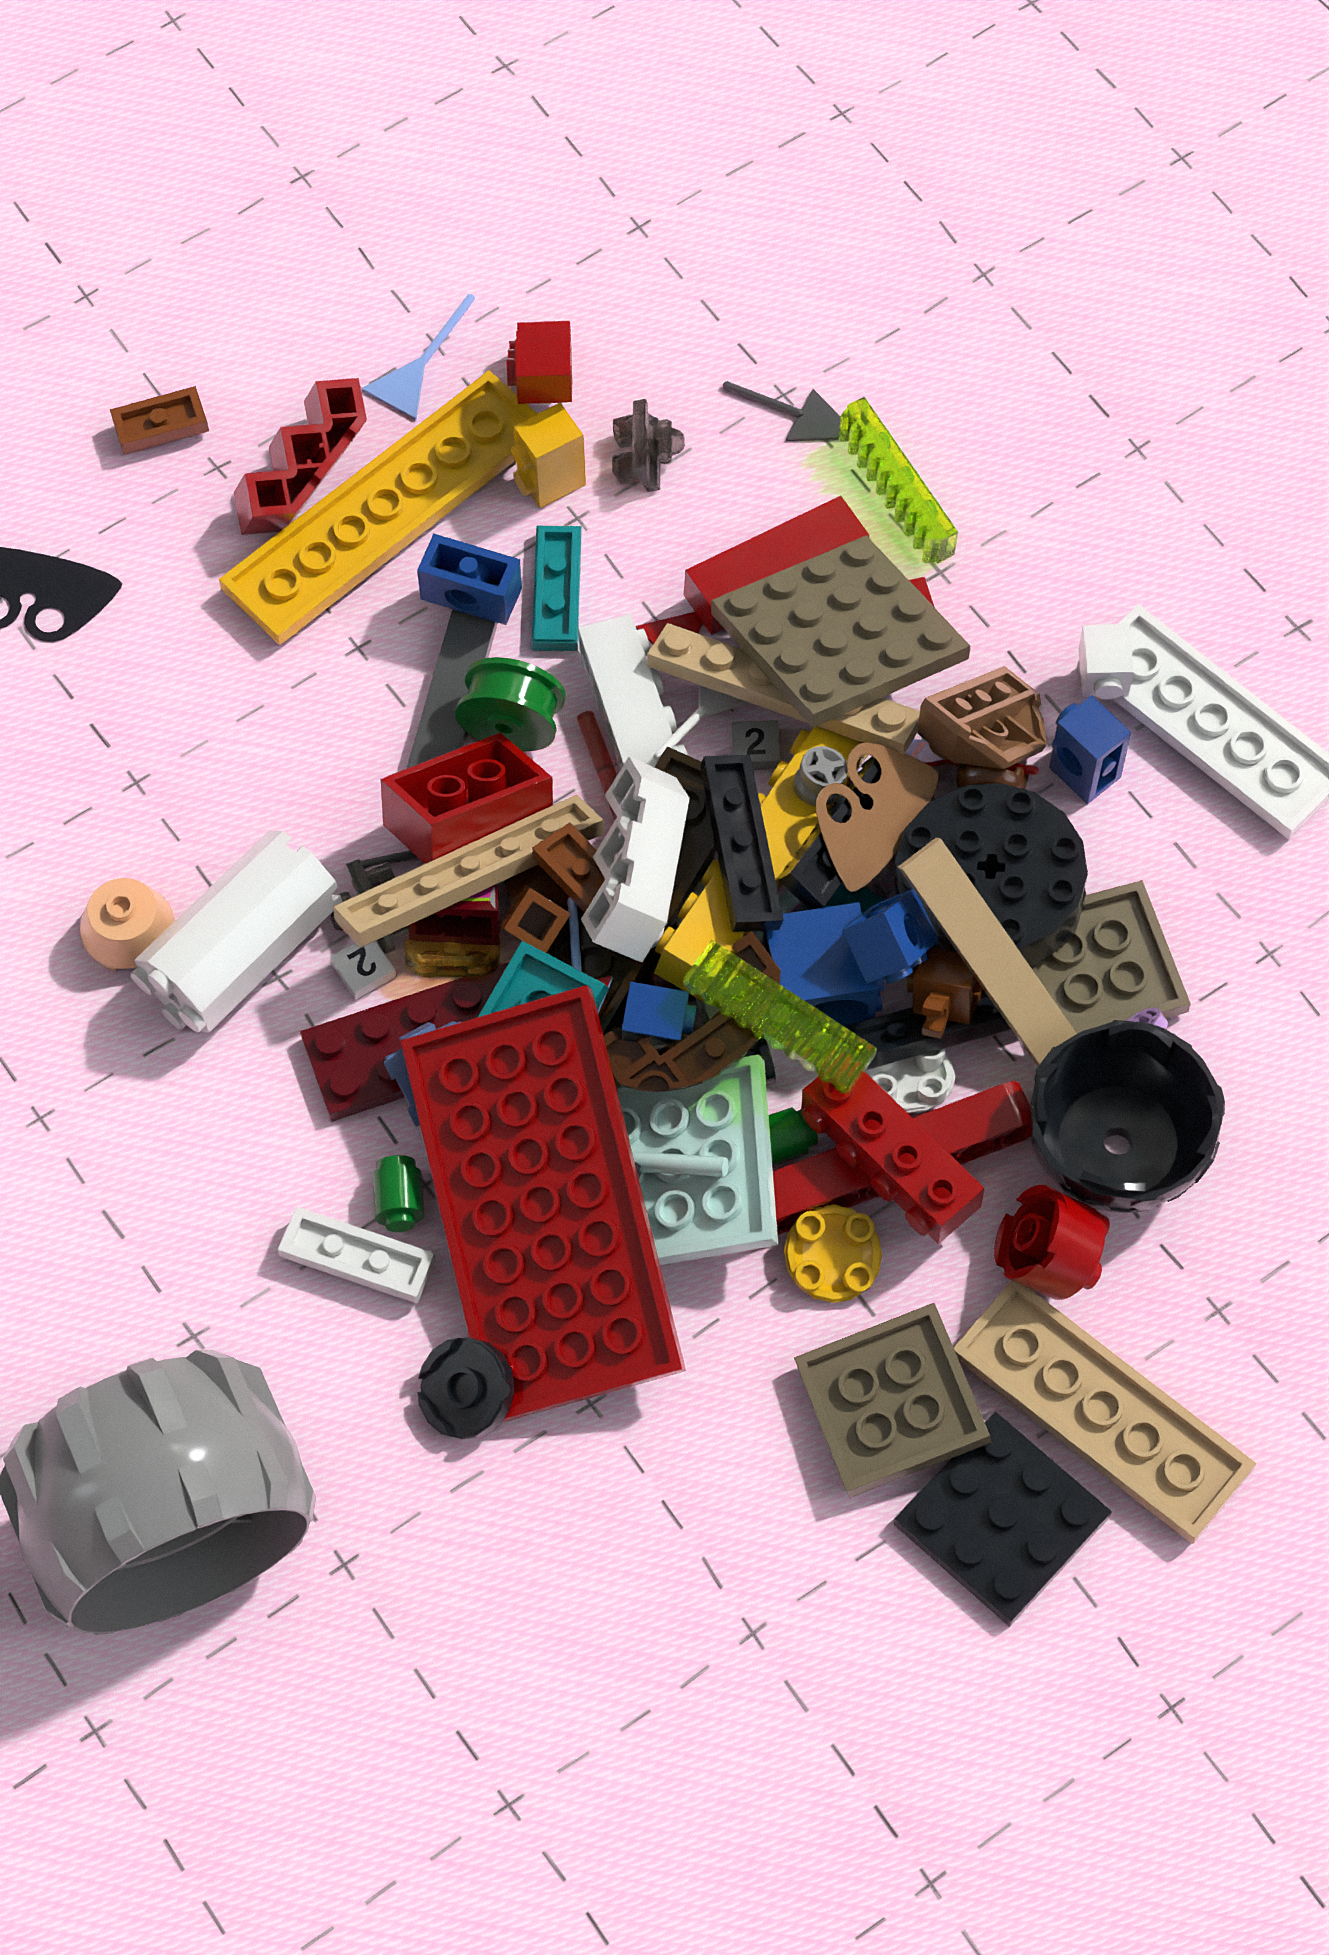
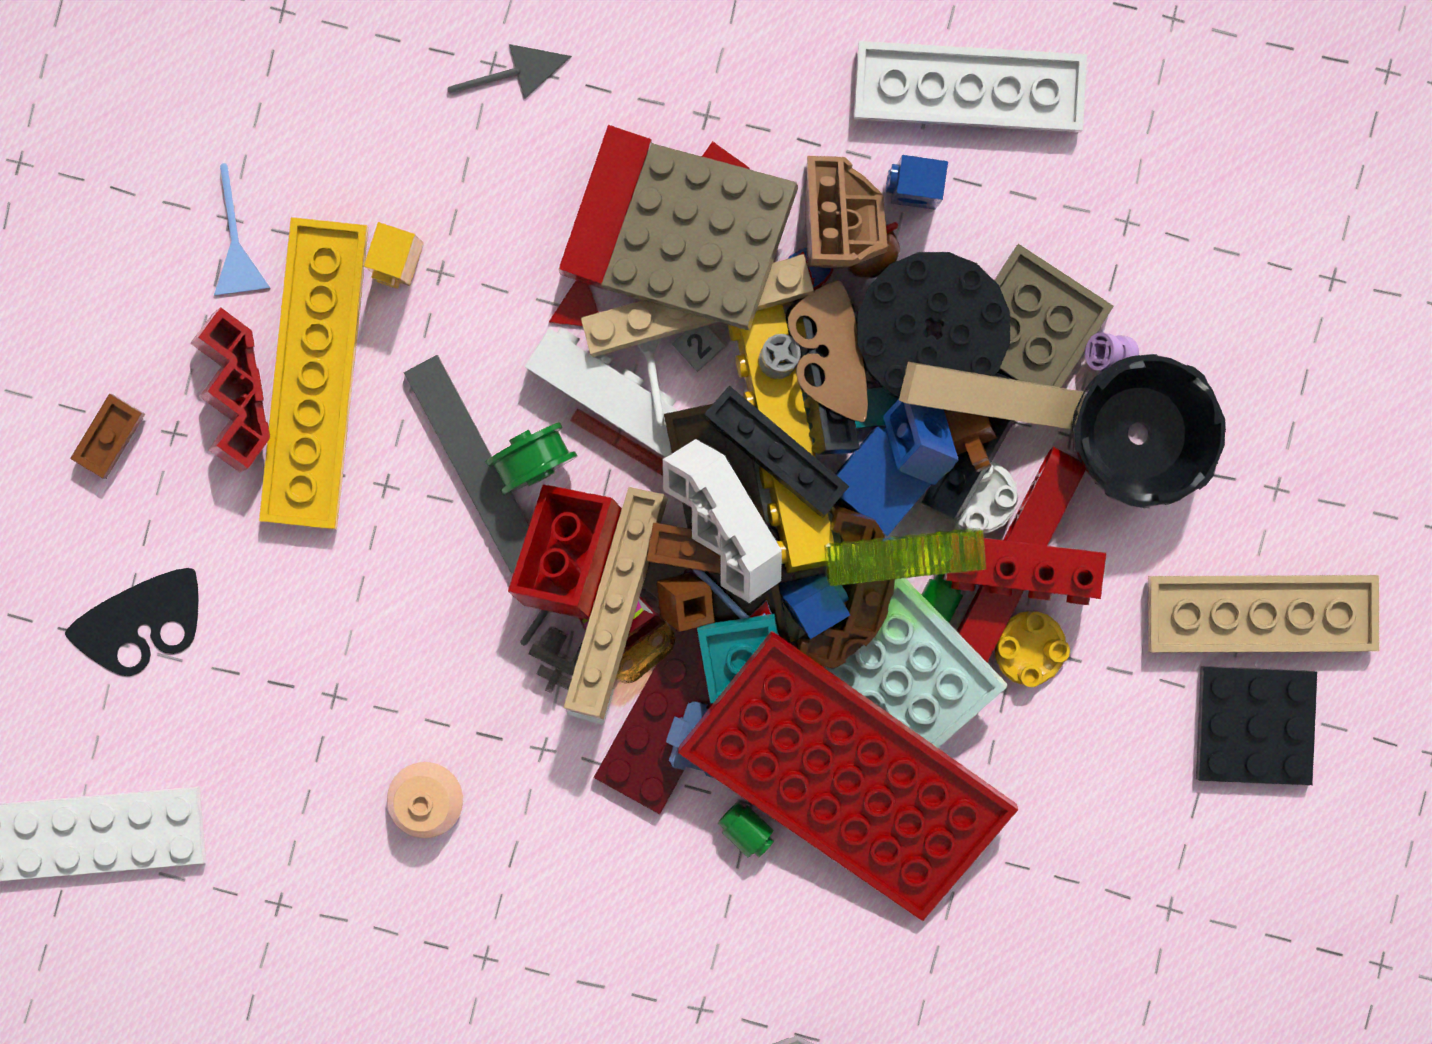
camera: 45 degrees left, 25 degrees up
white brick [130,831,342,1033] -> none
white plate [277,1206,436,1304] -> none
blue brick [417,533,522,625] -> none
black tile [417,1337,515,1439] -> none
red brick [506,321,573,404] -> none
teal tile [532,525,582,651] -> none
clear smoke hips [612,399,685,492] -> none
light aqua bar [632,1152,728,1177] -> none
dark tan plate [794,1302,992,1498] -> none
clear neon green gear [839,396,958,564] -> none
red brick [994,1185,1110,1300] -> none
white brick [1078,624,1134,700] -> none

